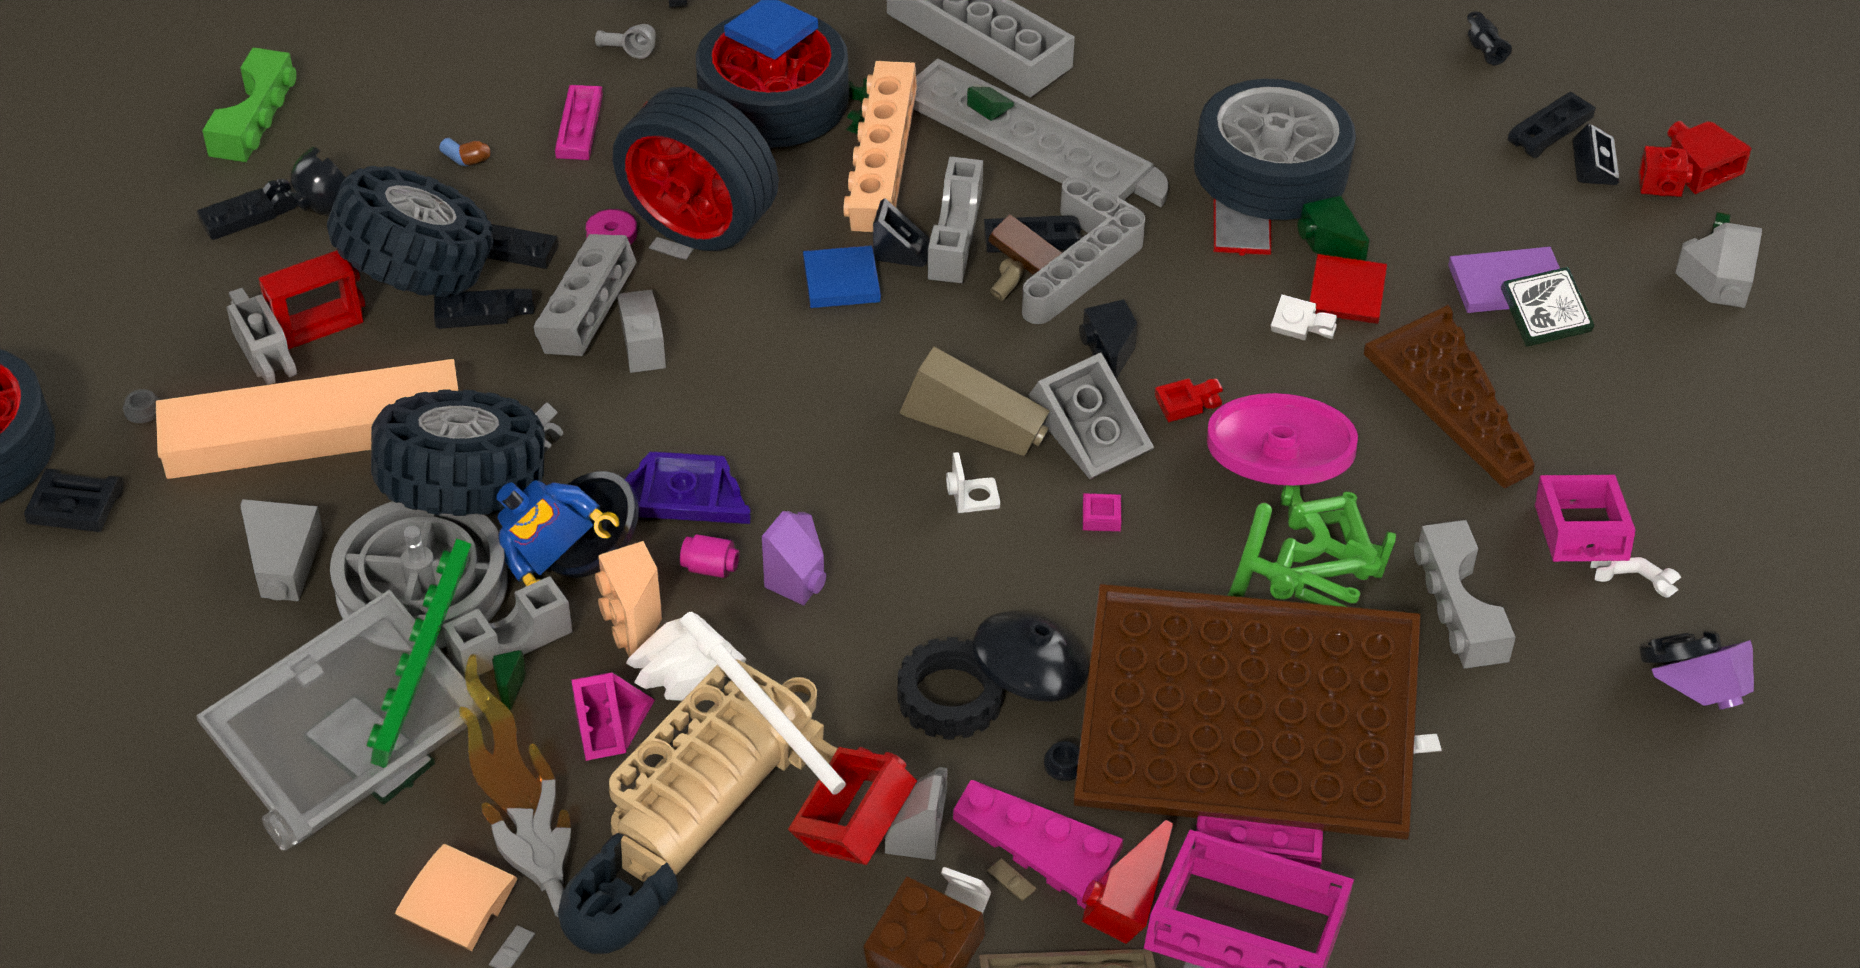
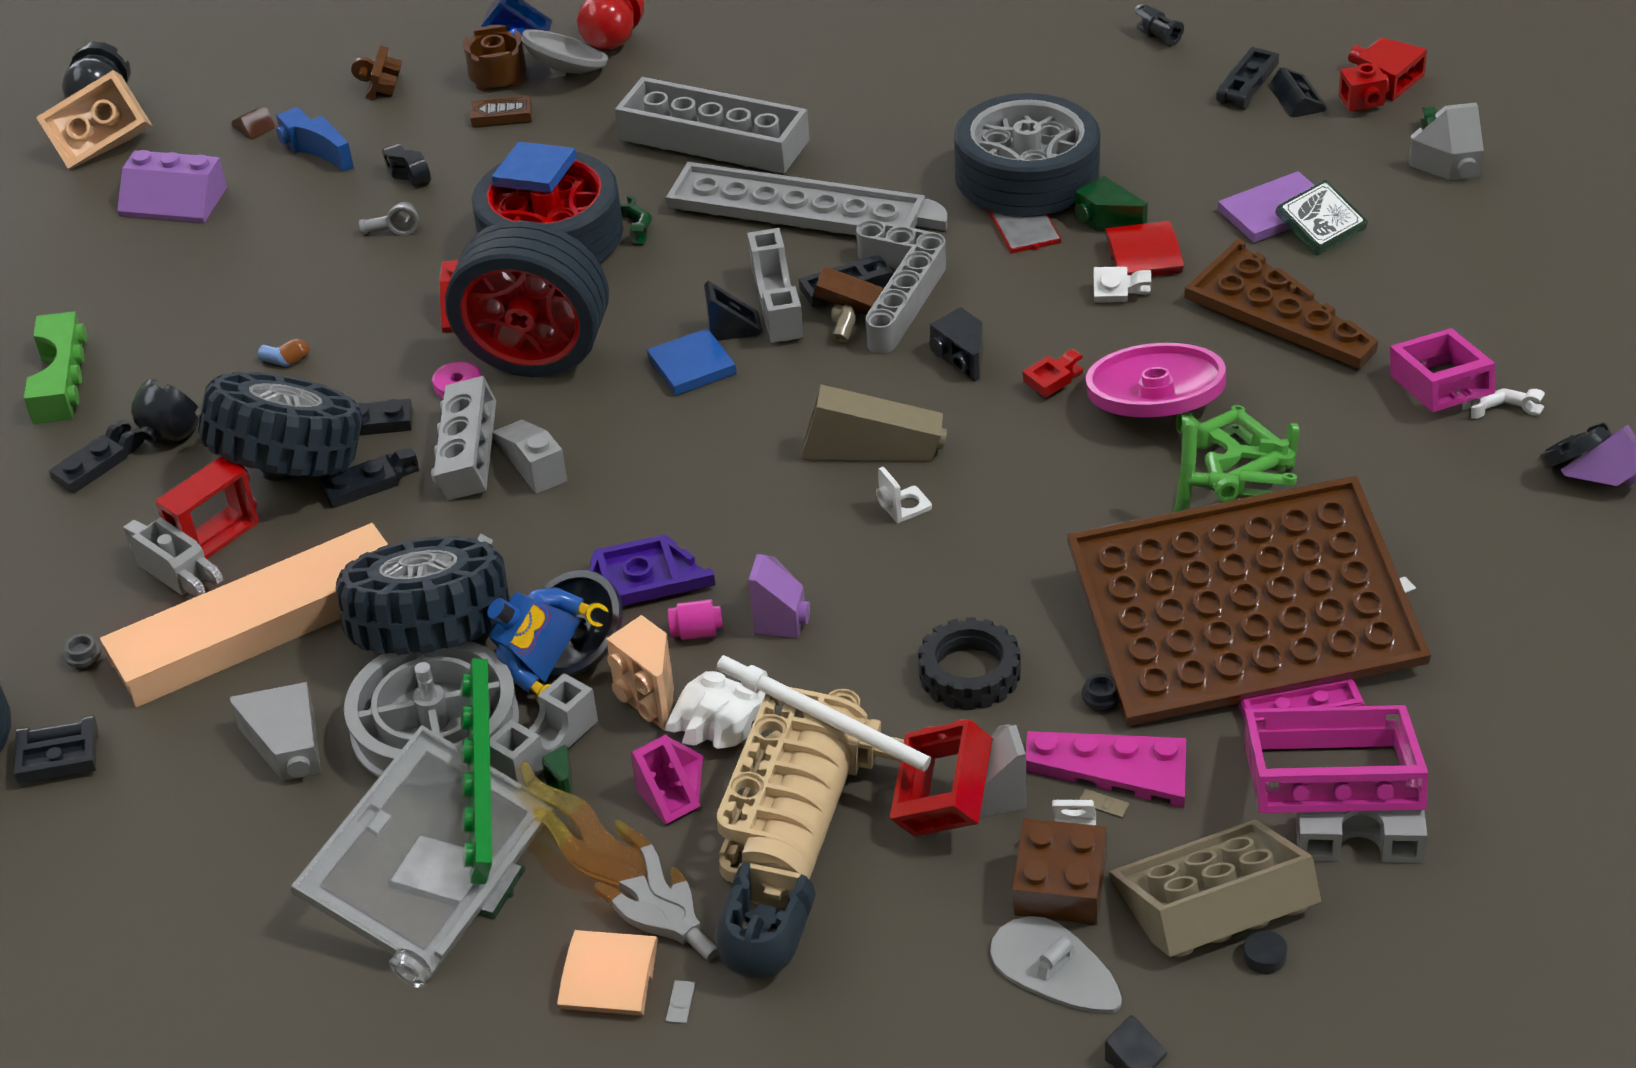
camera: 15 degrees left, 5 degrees down
dark pink tile [555,85,603,160] -> none
light grey piece [649,237,694,260] -> none
light nougat brick [844,61,917,232] -> none
dark green slope [967,86,1014,121] -> none
black dish [973,611,1089,702] -> none
light grey slope [1028,353,1154,479] -> none
slope [1082,820,1173,944] -> none
dark pink tile [1083,493,1121,532] -> none
light grey arch [1414,520,1516,669] -> none

